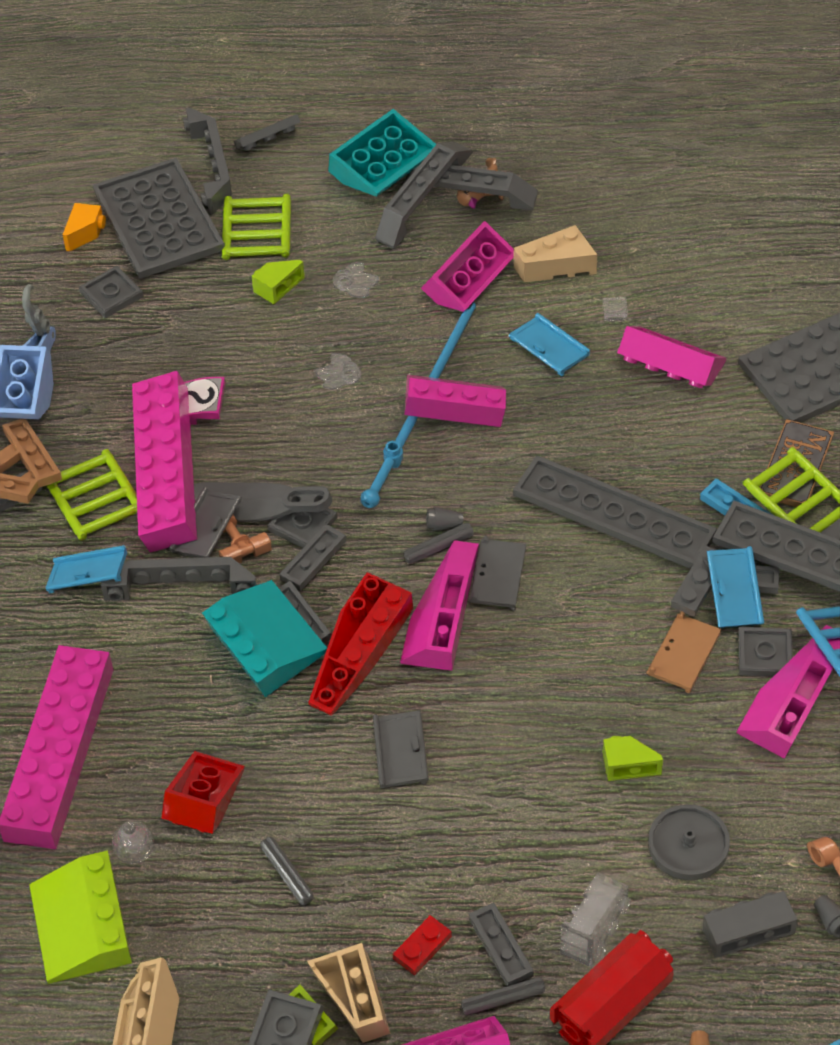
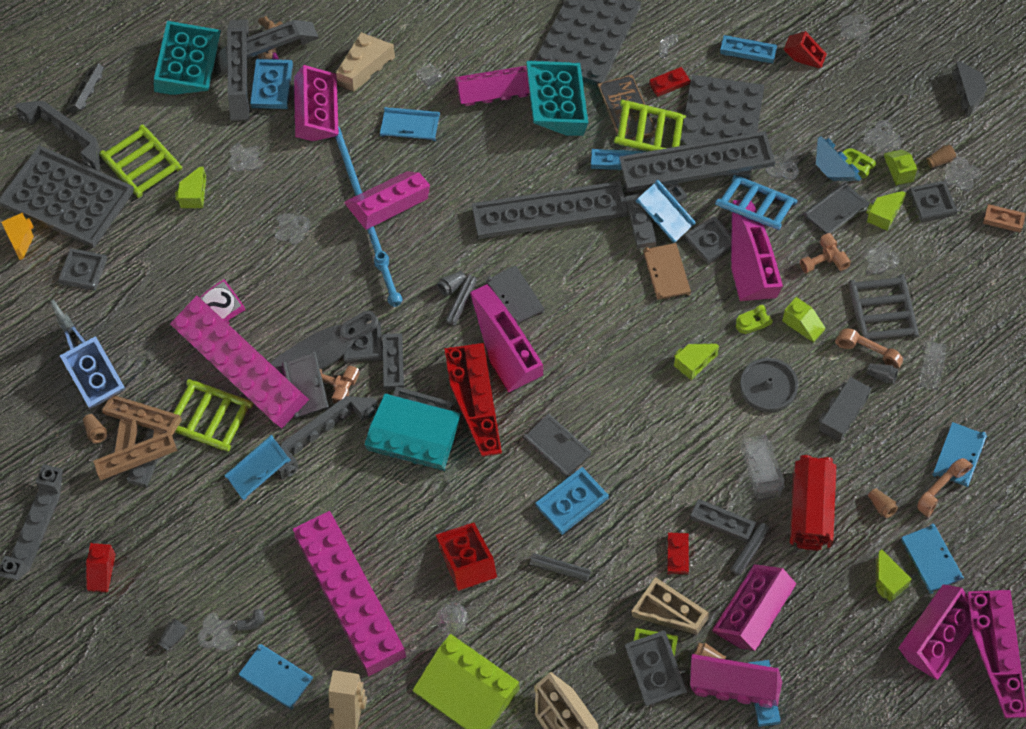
camera: 40 degrees left, 10 degrees up
none -> dark azure plate [250,59,293,109]
none -> teal slope [526,61,588,136]
none -> dark azure plate [535,467,609,535]
none -> lime plate [735,305,773,334]
none -> lime slope [782,297,826,343]

